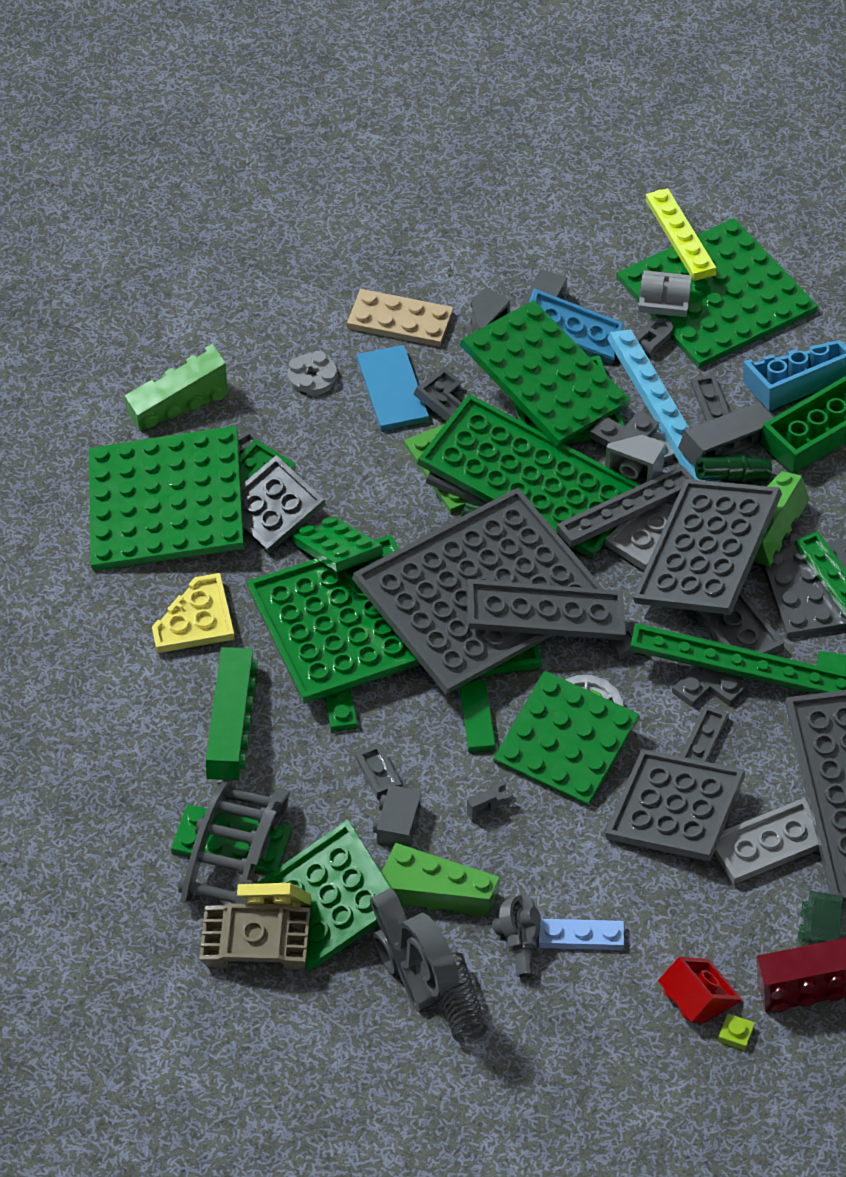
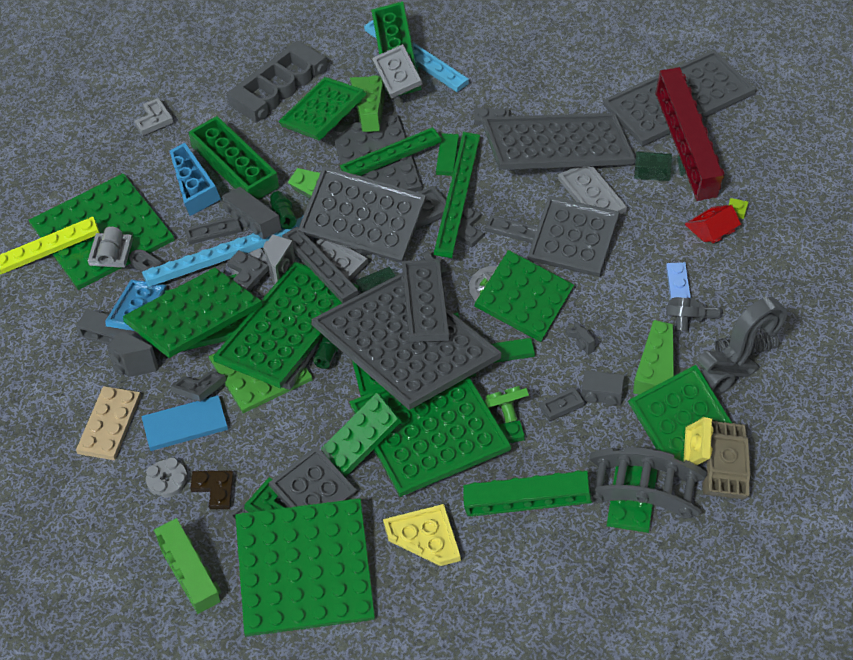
camera: 90 degrees left, 0 degrees up
none -> dark brown plate [190,471,234,510]
none -> clear green plate [356,267,395,293]
none -> bright green plate [483,386,529,423]

